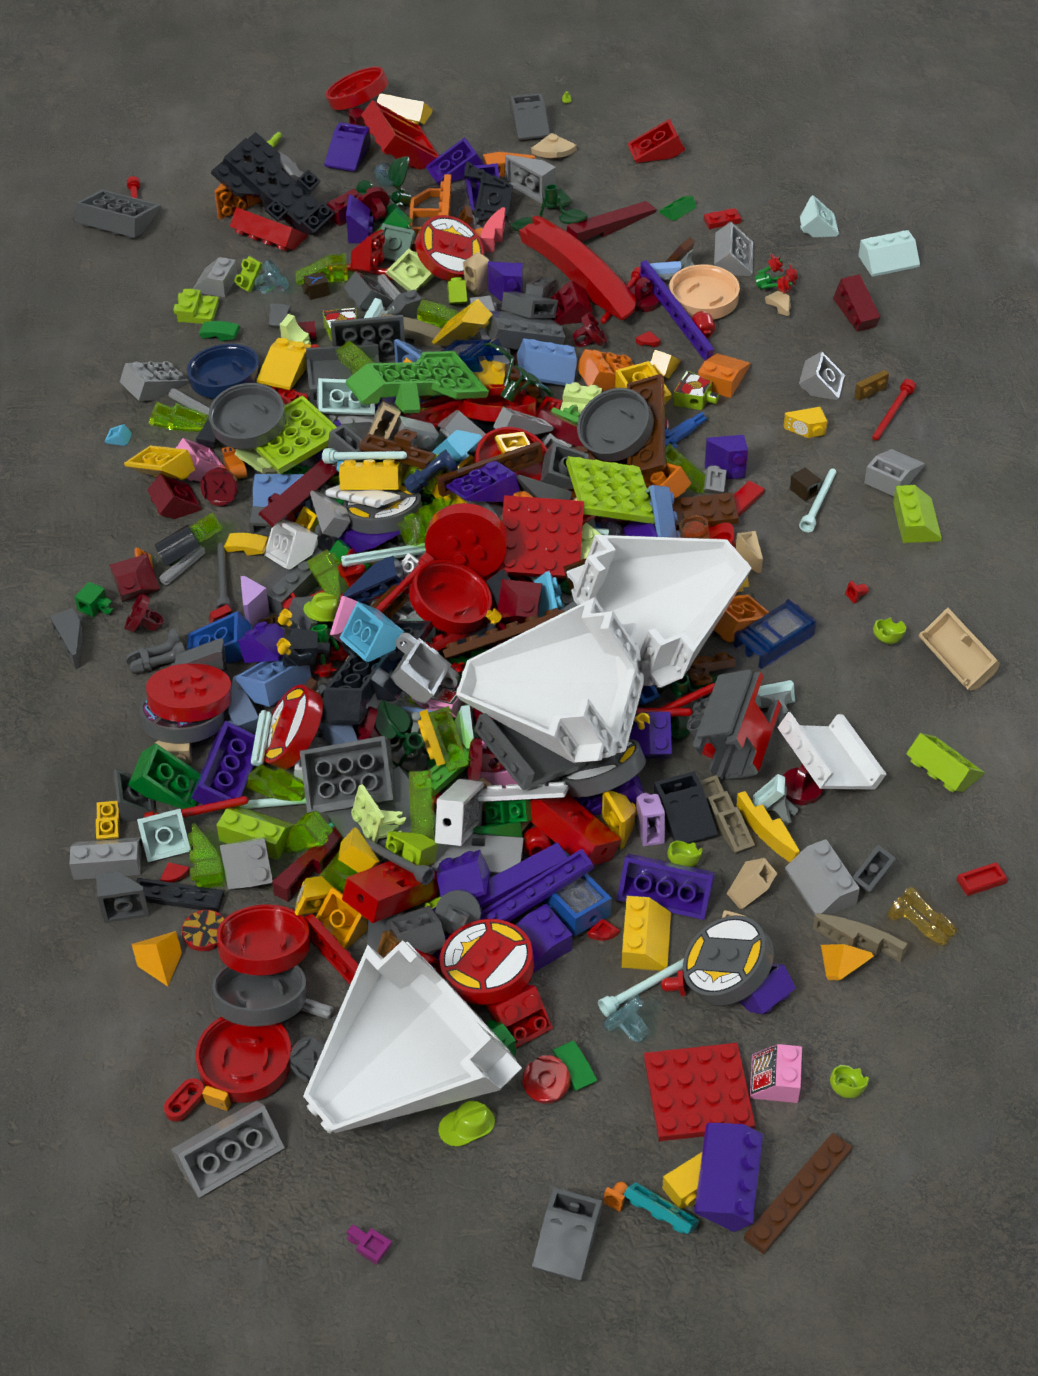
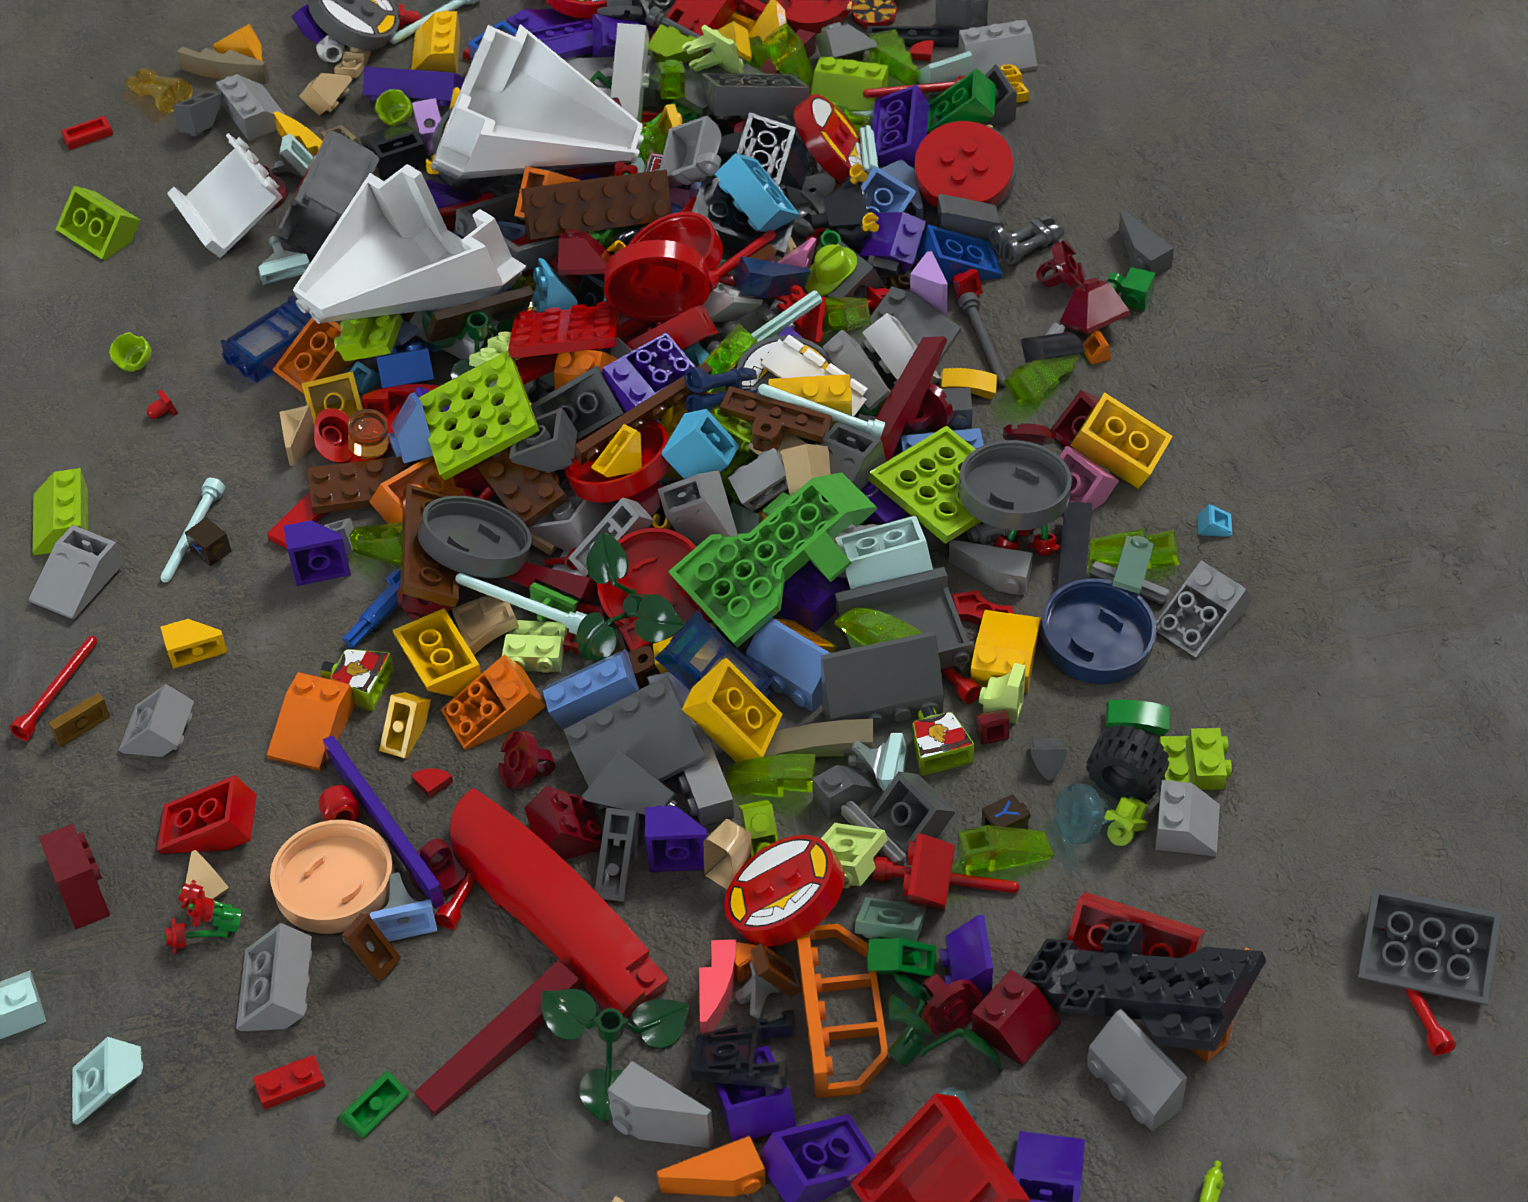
camera: 175 degrees right, 0 degrees up
tan container [919,607,1000,691] -> none
none -> red slope [156,775,257,854]
none -> light aqua piece [455,573,587,635]
none -> black tyre [1086,725,1170,802]
none -> sand green slope [1112,536,1154,594]

